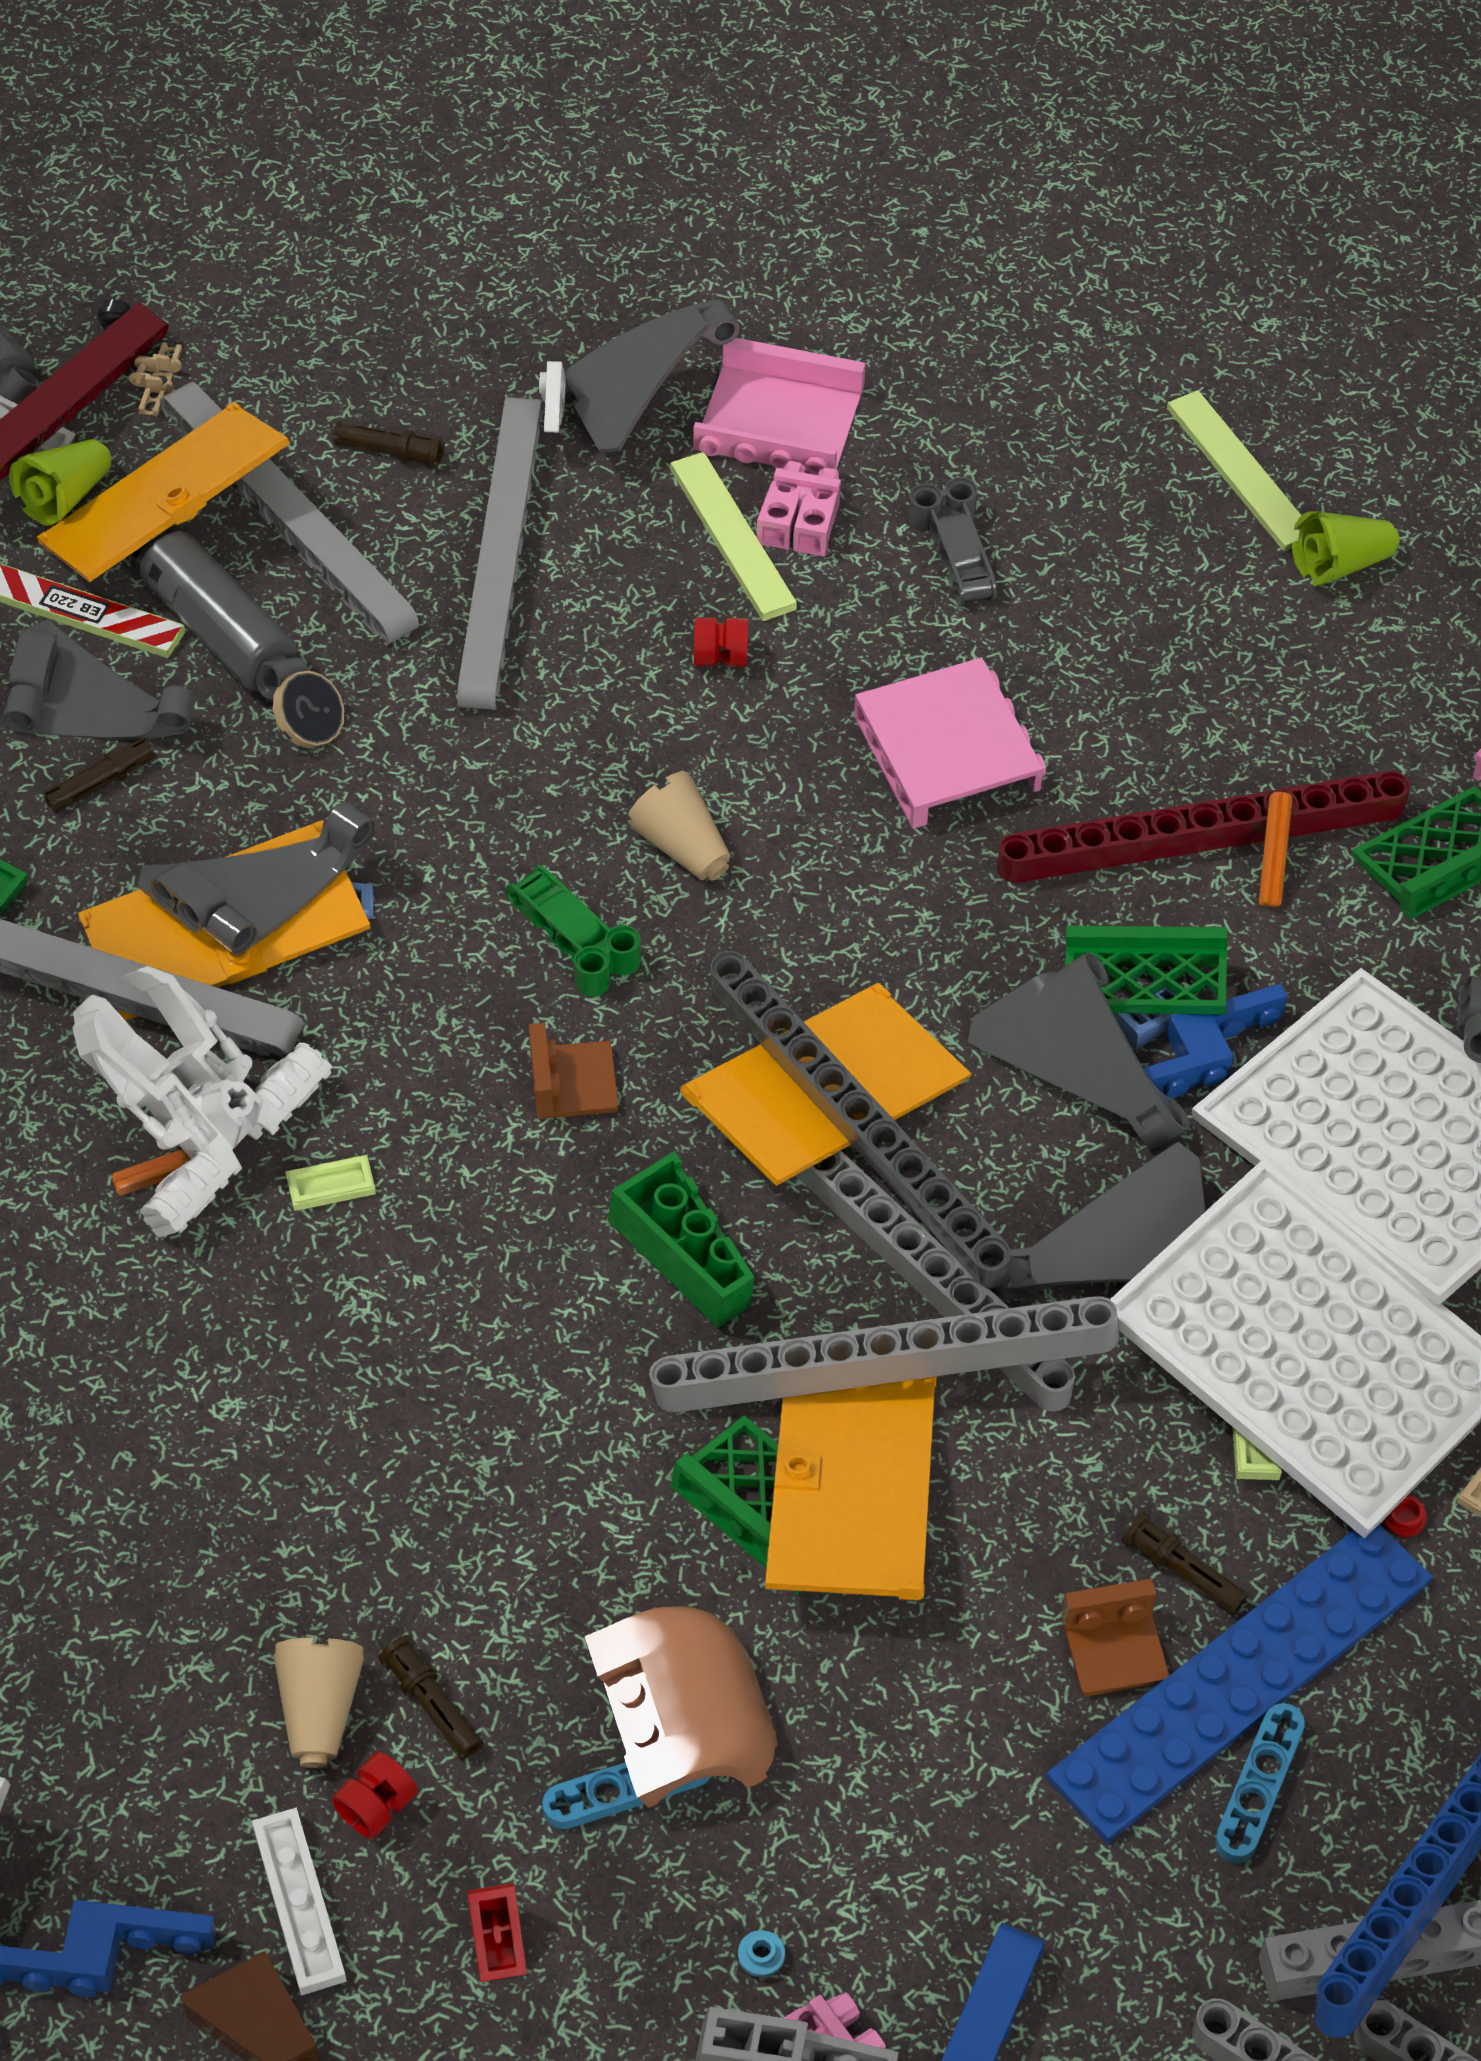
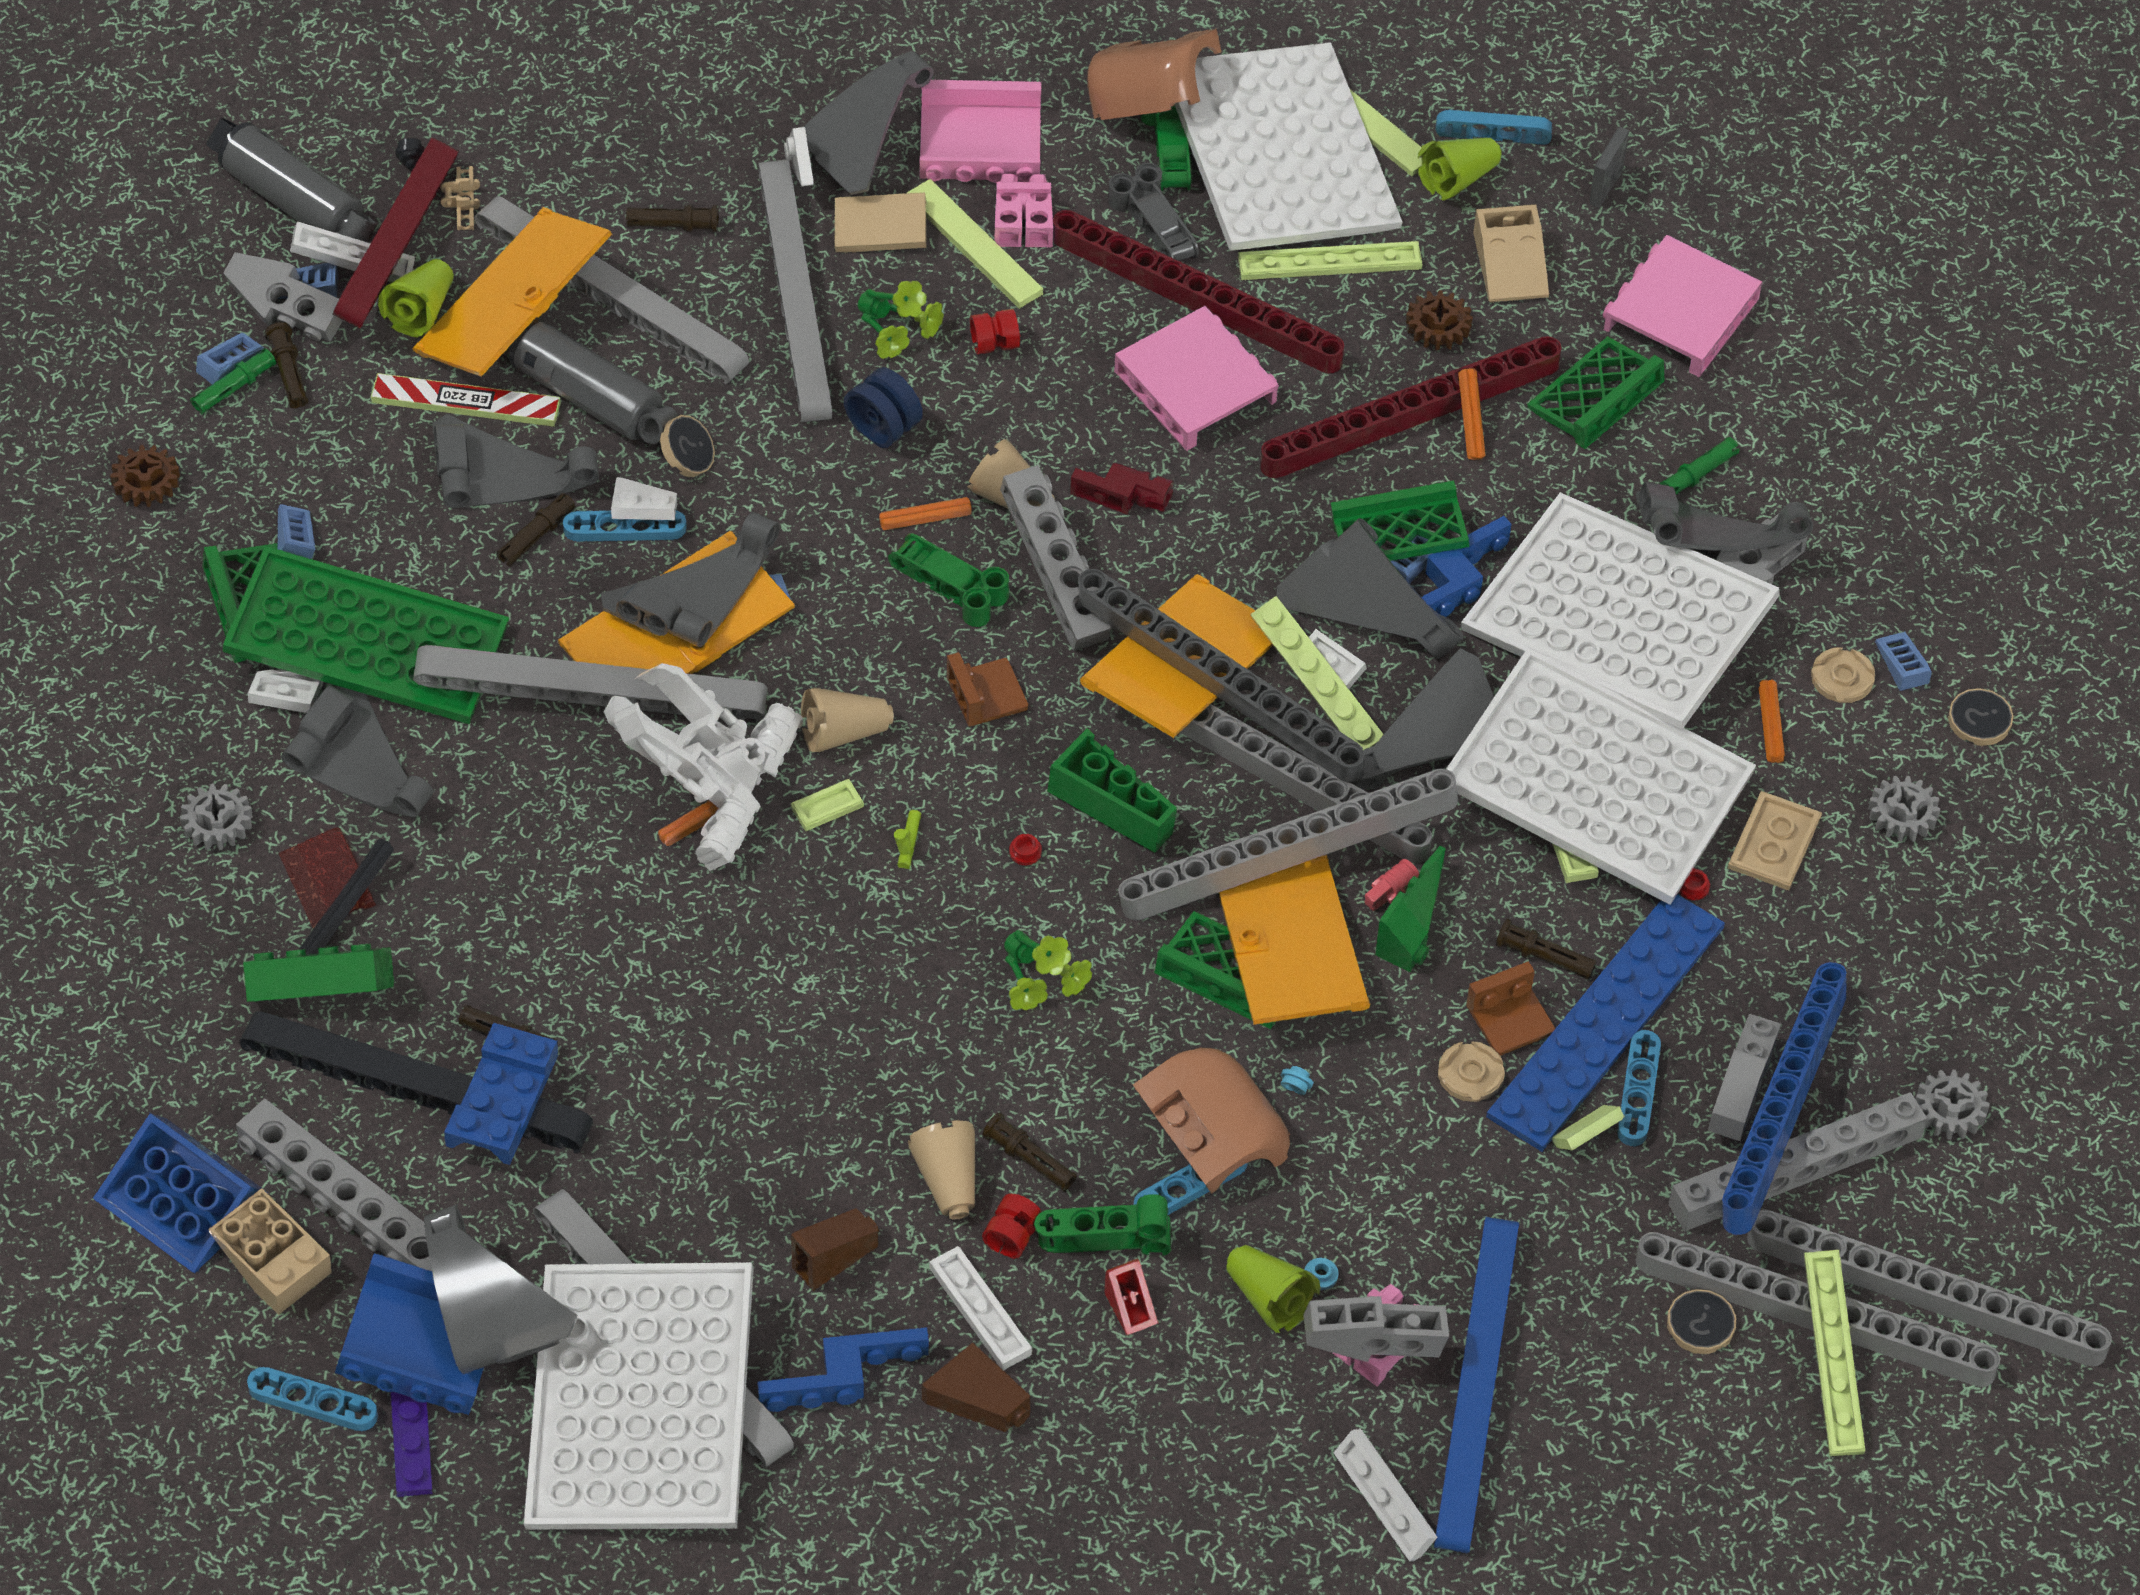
camera: 15 degrees left, 0 degrees up
none -> dark azure beam [563,510,687,541]
none -> white wing [611,477,677,520]
none -> reddish brown slope [791,1208,879,1291]
none -> tan cone [801,688,894,752]
none -> tan tile [835,192,926,252]
none -> dark blue wheel [844,367,923,448]
none -> lime plant [858,281,944,359]
none -> orange axle [879,497,972,530]
none -> lime hose [894,810,921,869]
none -> light grey brick [1000,465,1114,651]
none -> lime plant [1004,930,1092,1010]
none -> red plate [1009,834,1042,865]
none -> green piece [1034,1194,1171,1255]
none -> dark red beam [1053,210,1344,373]
none -> dark red plate [1070,462,1174,515]
none -> nougat piece [1087,29,1221,120]
none -> green piece [1140,105,1191,191]
none -> white plate [1175,43,1402,251]
none -> lime cone [1227,1245,1321,1333]
none -> yellowish green tile [1238,241,1422,280]
none -> yellowish green plate [1251,596,1384,750]
none -> medium azure plate [1280,1066,1313,1095]
none -> white plate [1309,629,1367,689]
none -> coral hinge [1365,859,1419,911]
none -> green wedge [1375,846,1446,972]
none -> reddish brown gear [1405,290,1473,350]
none -> dark azure beam [1436,110,1552,145]
none -> tan tile [1438,1041,1505,1102]
none -> tan slope [1473,205,1549,302]
none -> yellowish green tile [1552,1105,1624,1150]
none -> light grey brick [1708,1014,1781,1141]

